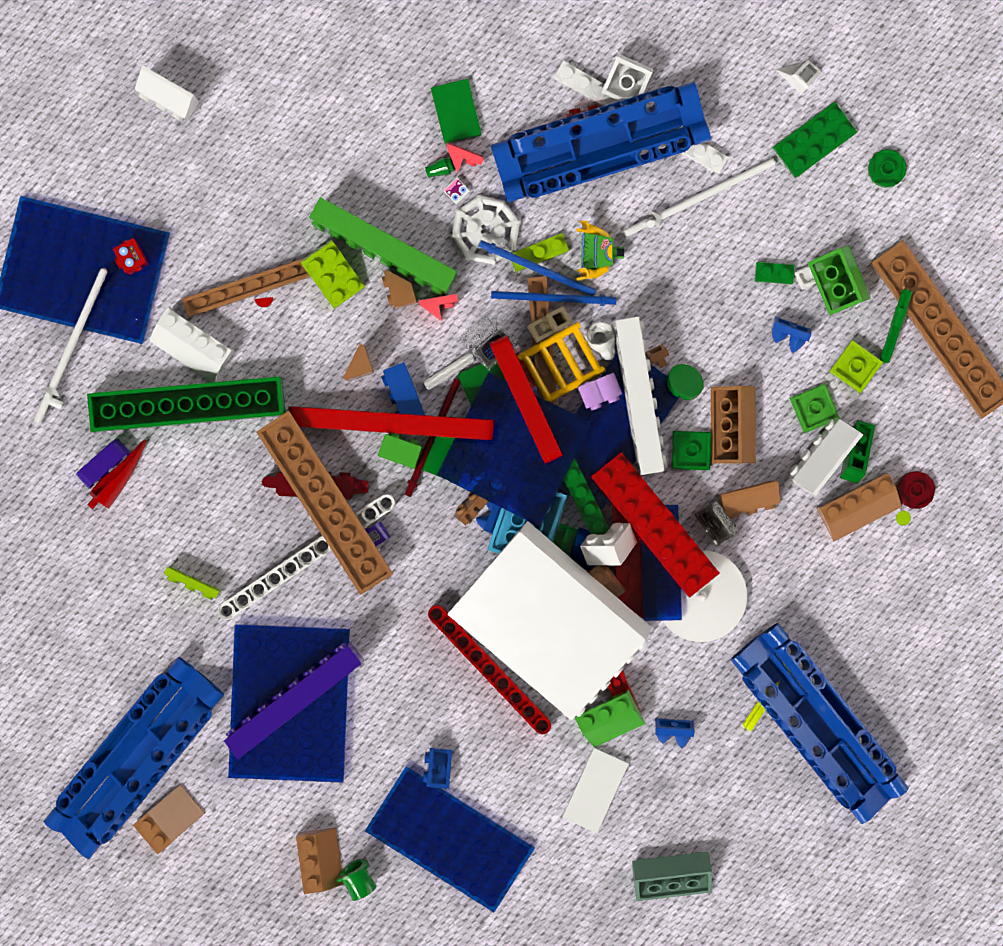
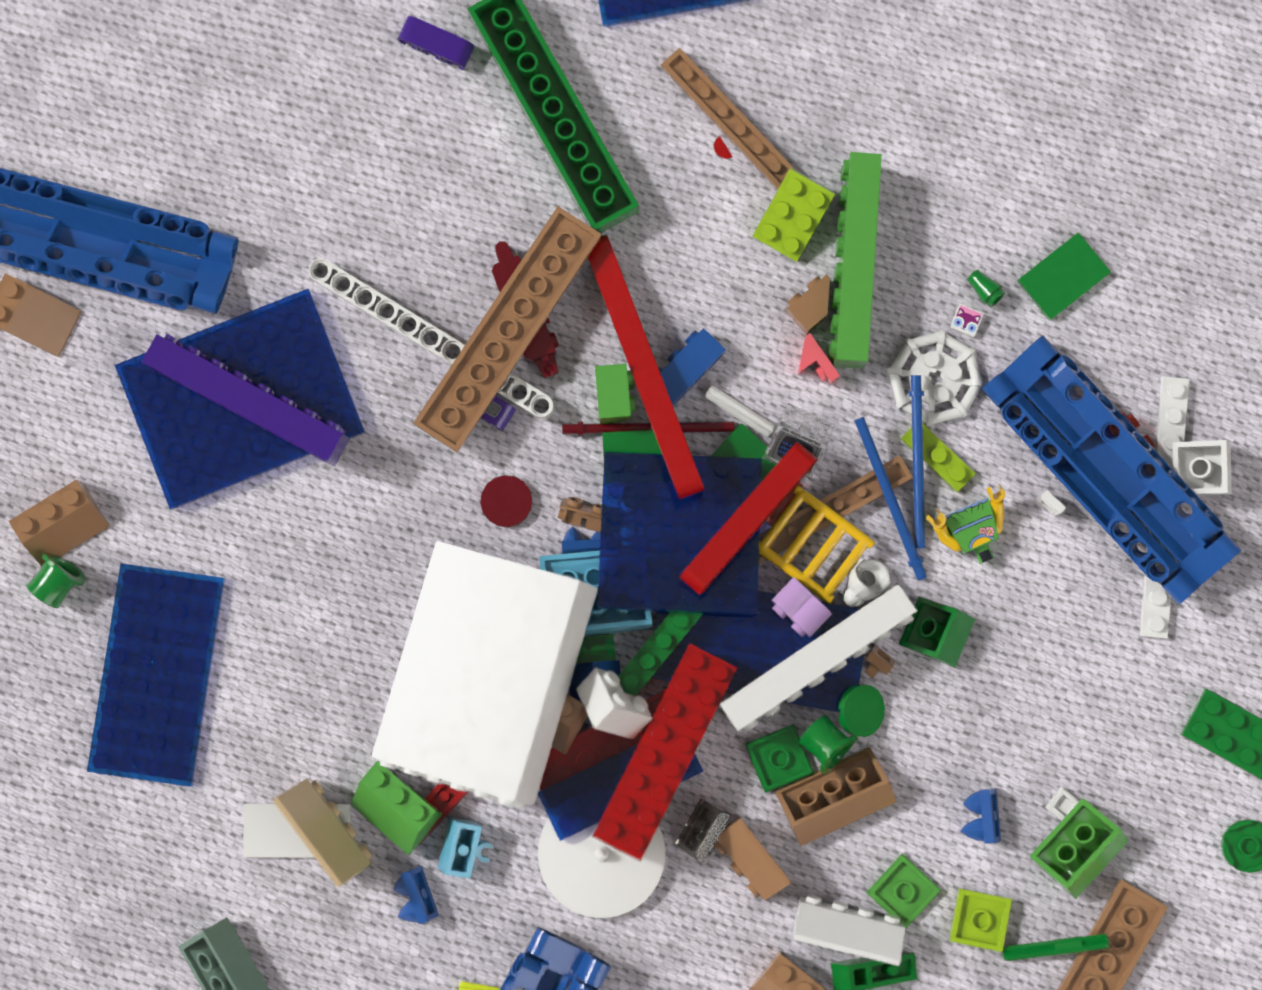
camera: 75 degrees right, 5 degrees down
red piece [87,439,147,509] -> none
white slope [149,308,234,382] -> none
lime plate [164,566,221,600] -> none
medium nougat slope [343,344,374,382] -> none
blue bracket [423,748,452,789] -> none
red beam [428,604,551,735] -> none
coral slope [446,142,484,173] -> none
dark tan brick [527,306,573,343] -> none
white piece [623,159,776,237] -> none
green plate [754,262,795,285] -> none
none -> tan slope [272,778,374,888]
none -> medium azure brick [437,816,493,879]
none -> dark red tile [480,475,533,527]
none -> green piece [799,715,859,775]
none -> green slope [898,597,976,668]
none -> white tile [1037,490,1066,516]

